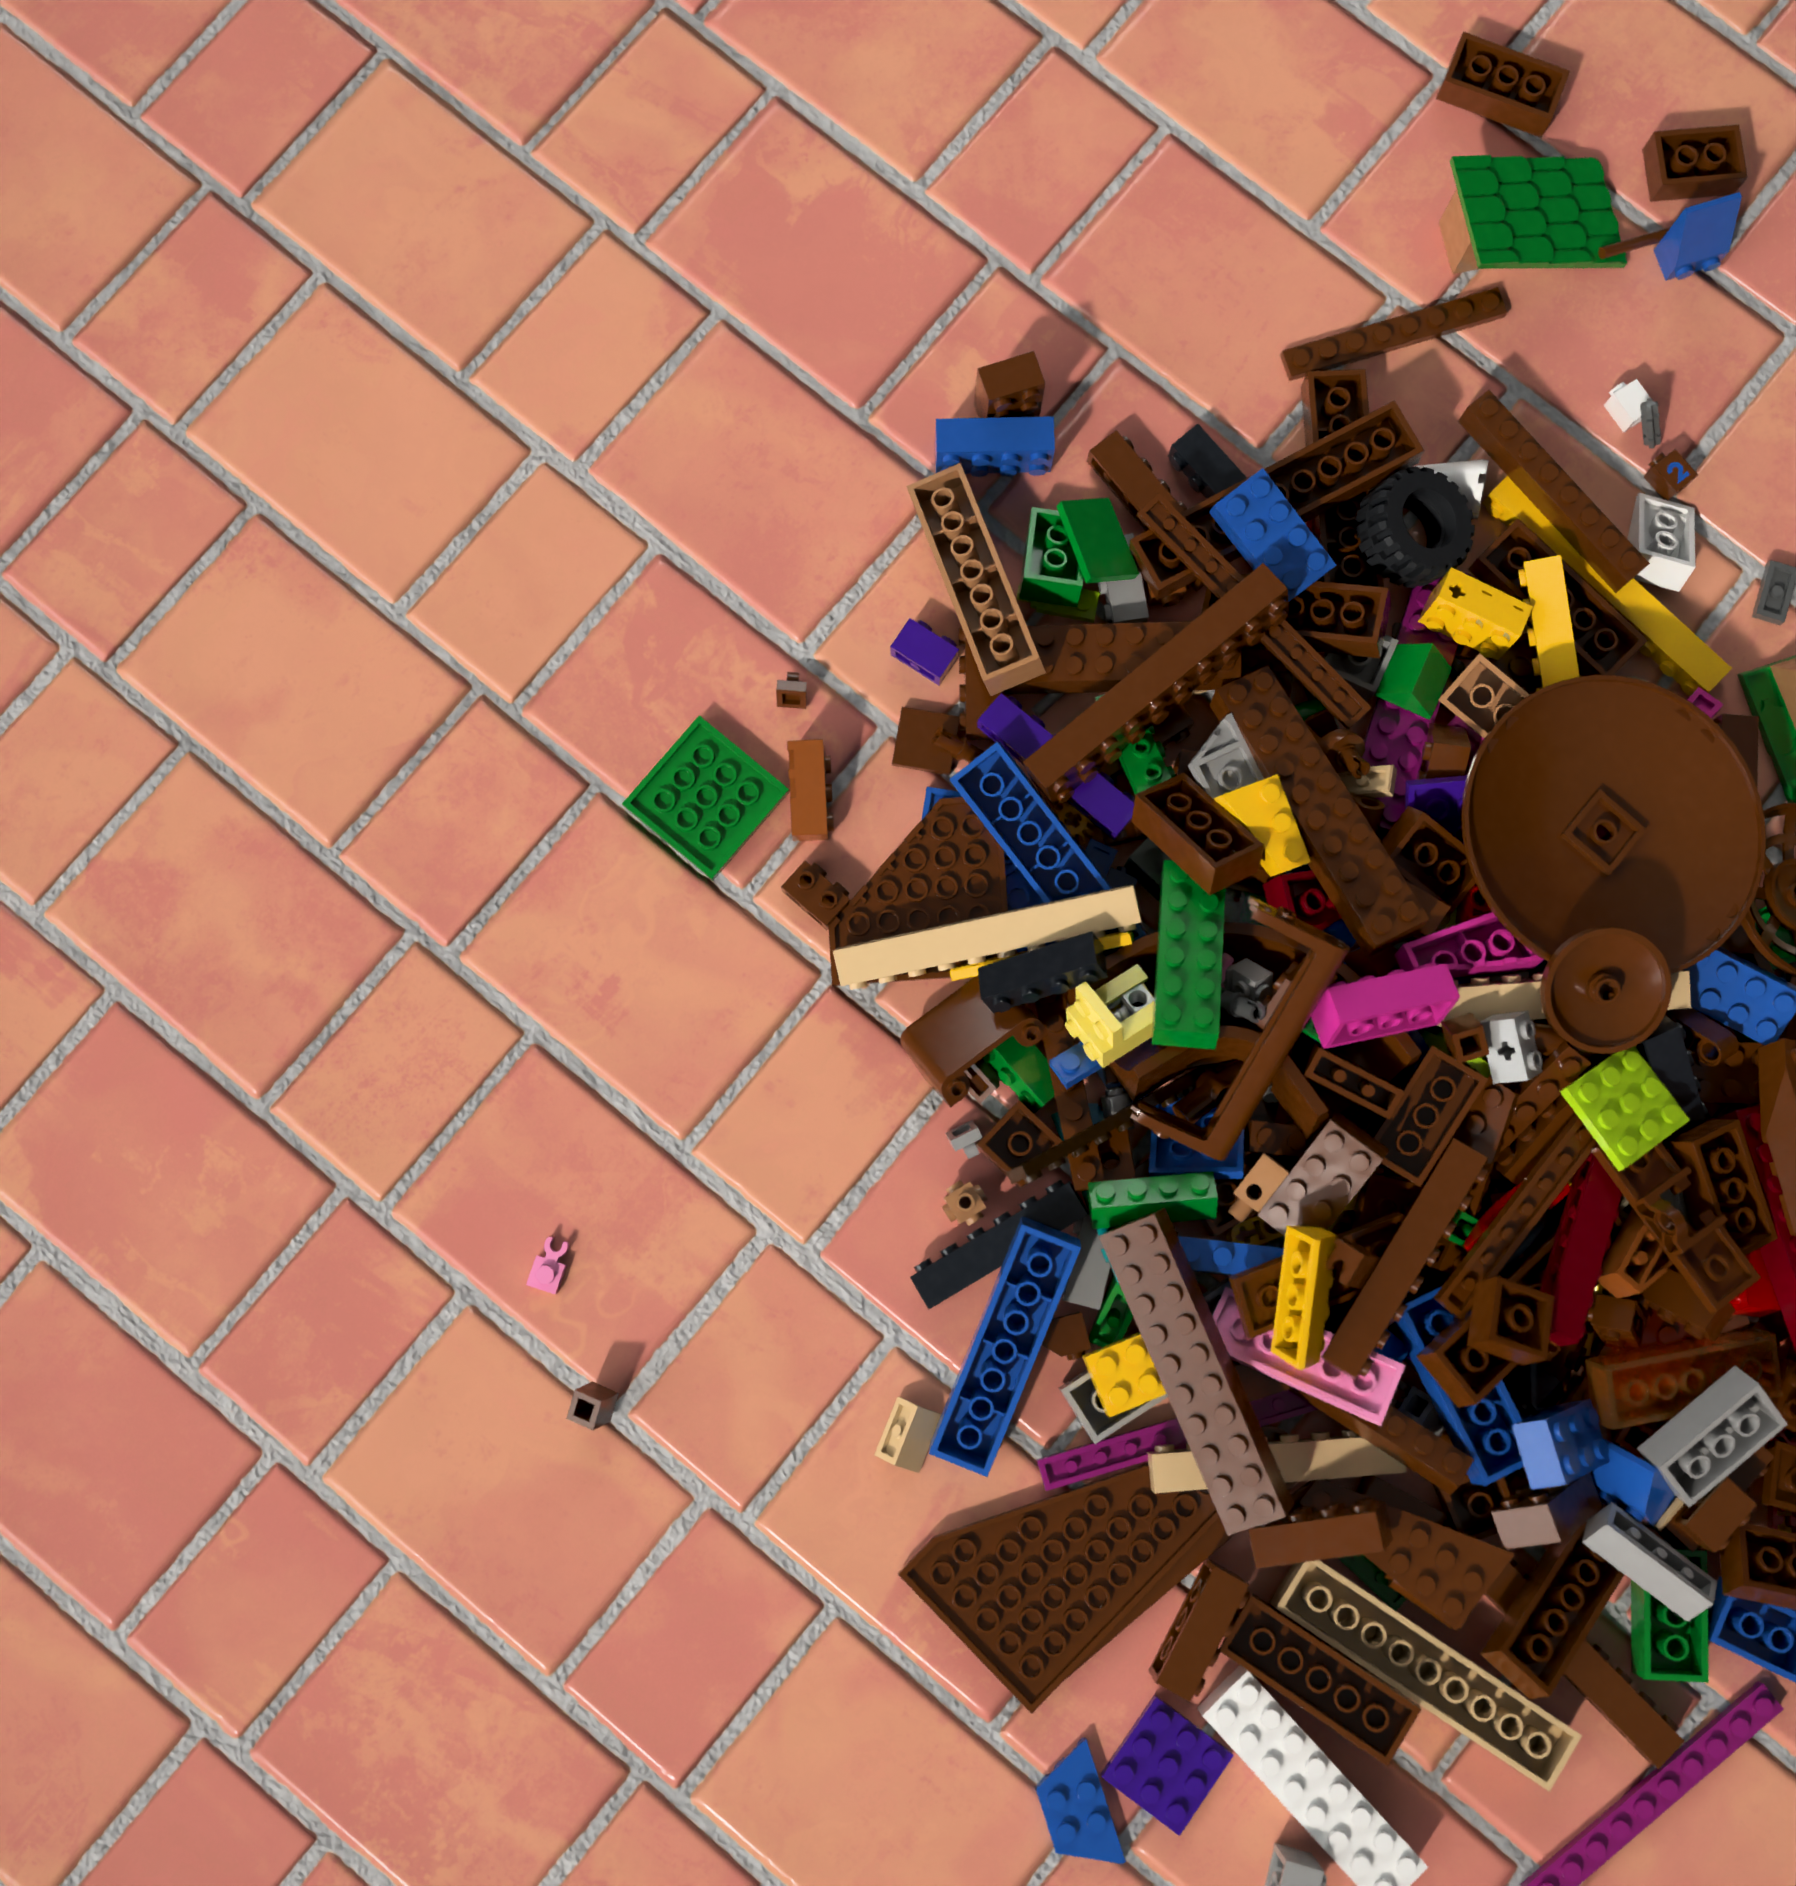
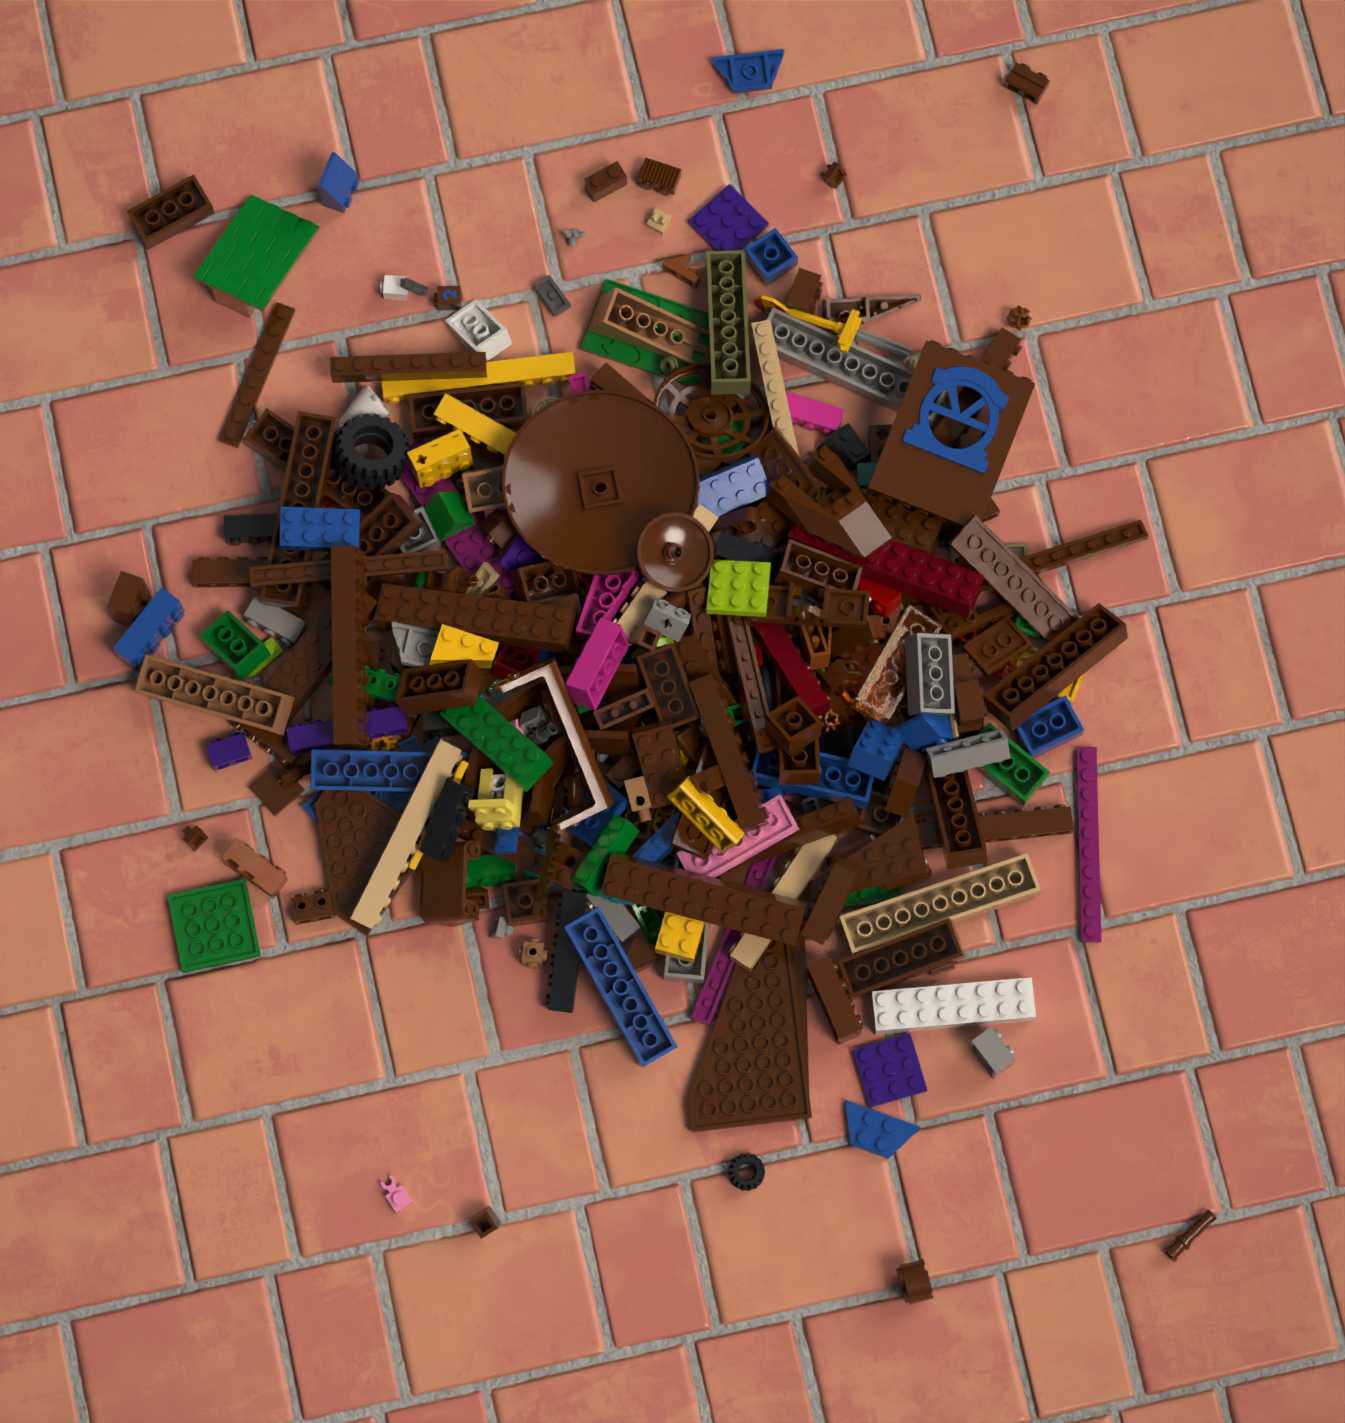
camera: 50 degrees left, 5 degrees down
tan panel [875,1397,941,1473] -> none
green tile [1056,498,1139,583] -> none
reddish brown bar [1598,227,1670,259] -> none
reddish brown brick [1642,125,1748,202] -> none
none -> black tyre [729,1153,765,1191]

